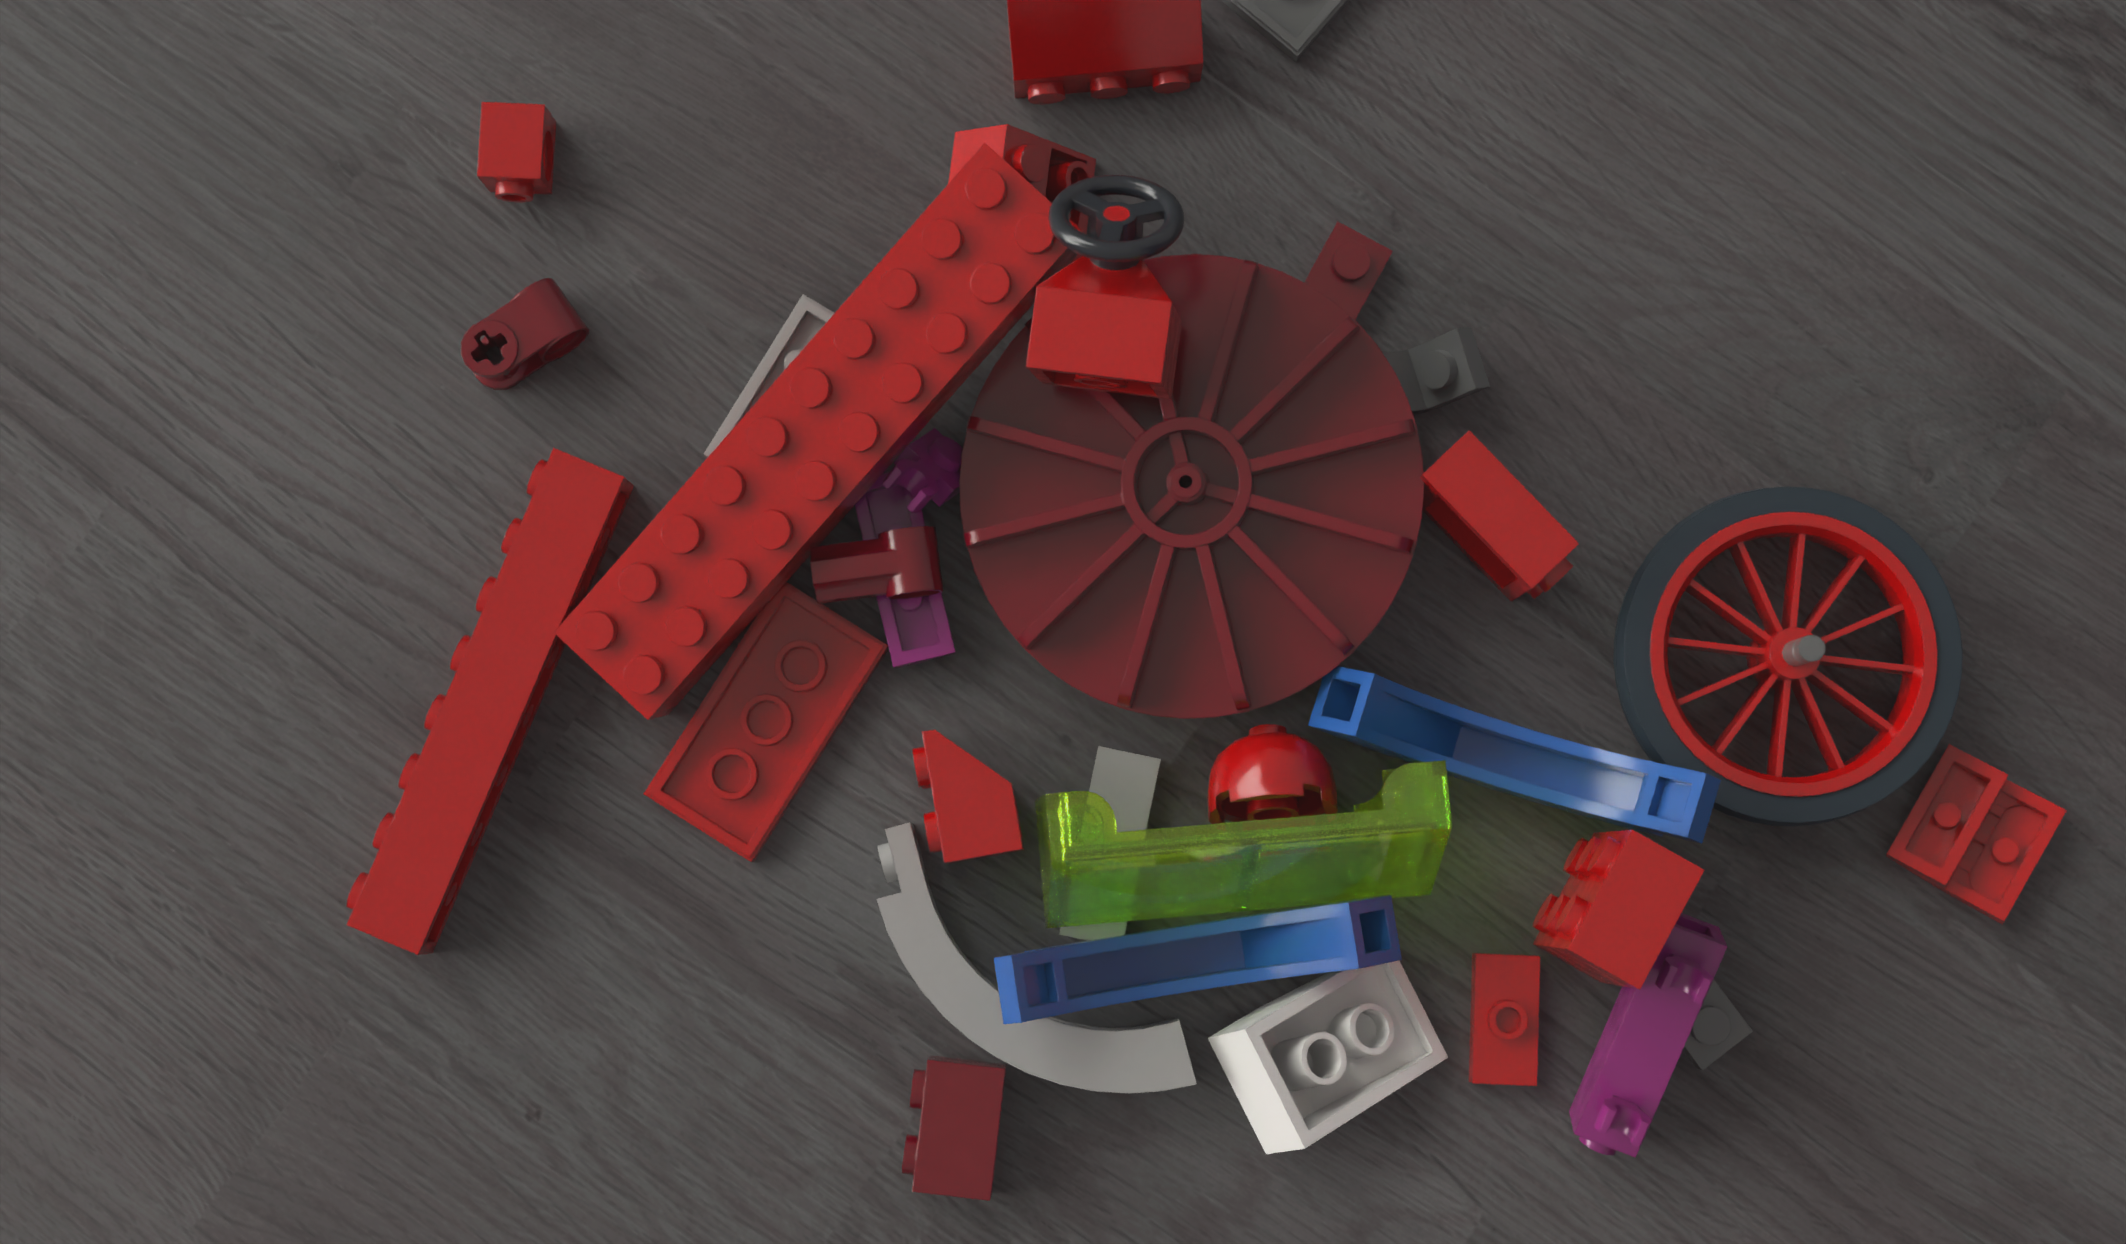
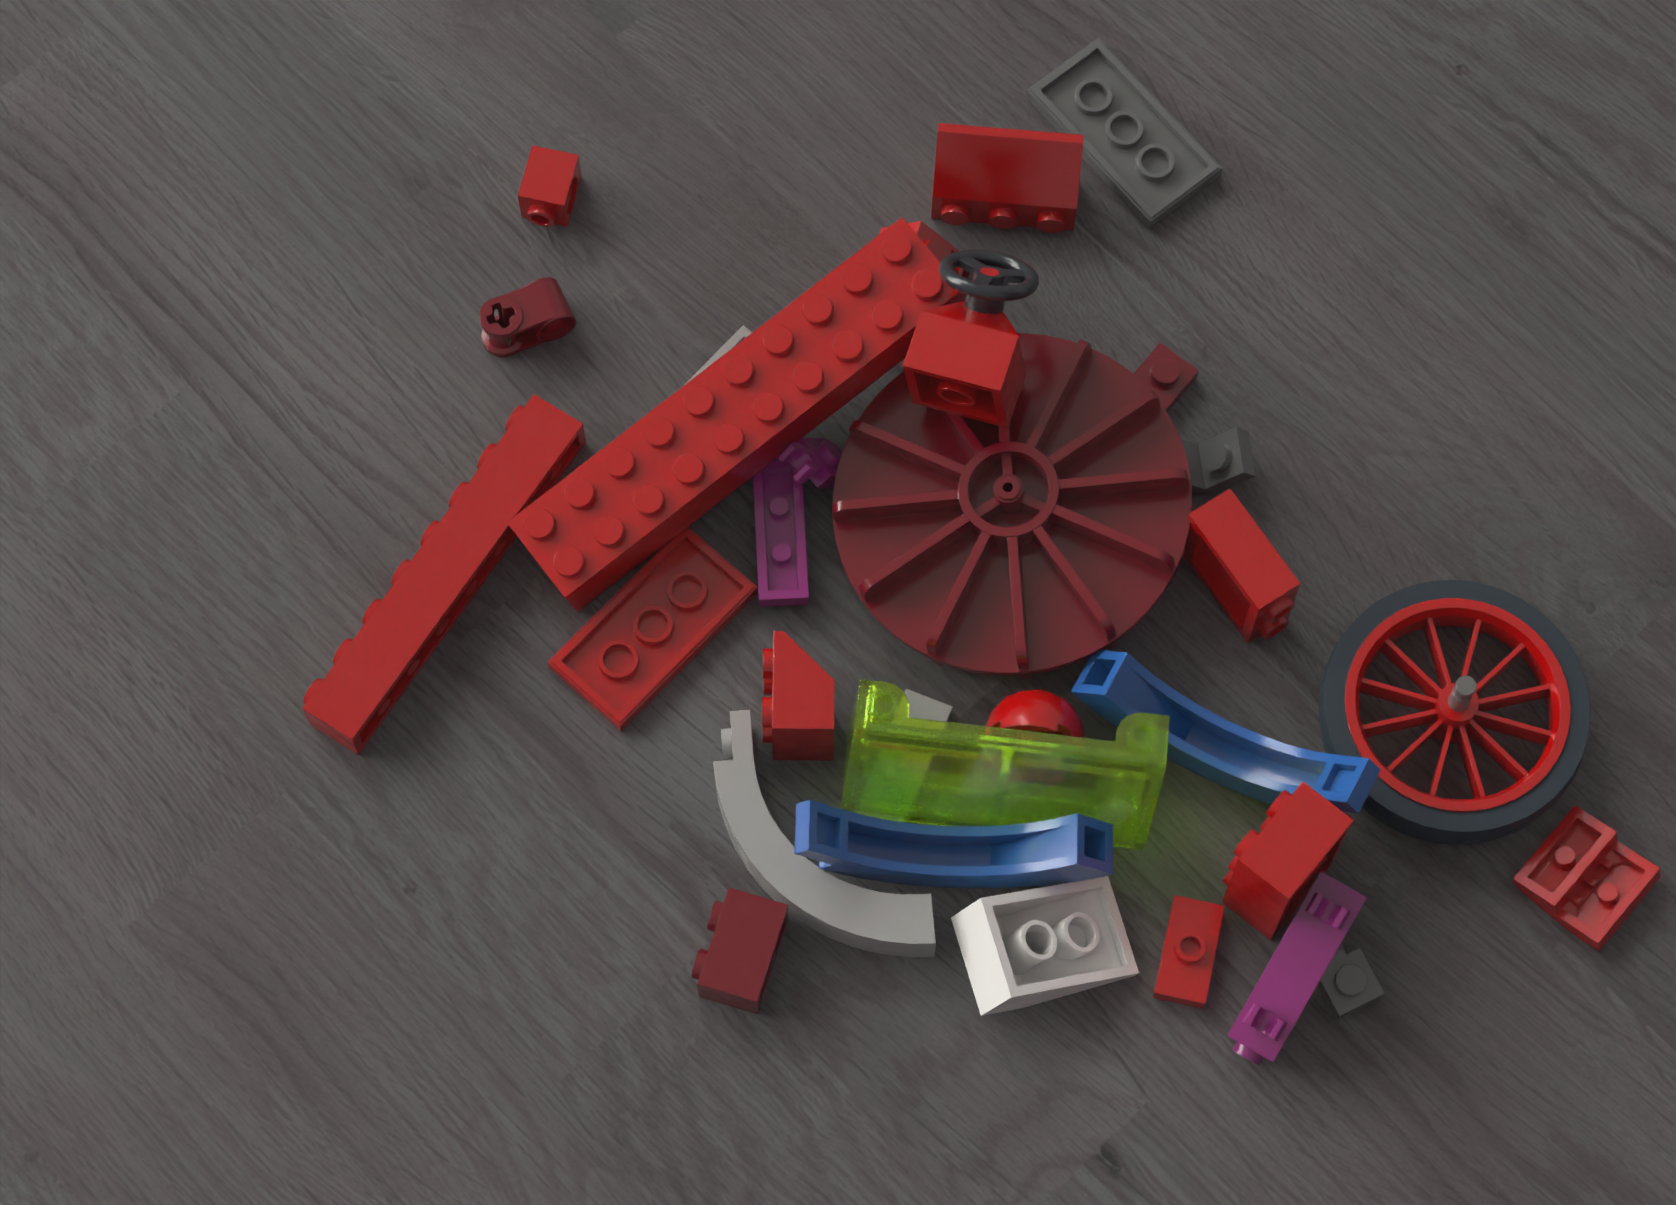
camera: 10 degrees right, 15 degrees down
dark red piece [810,526,944,604] -> none

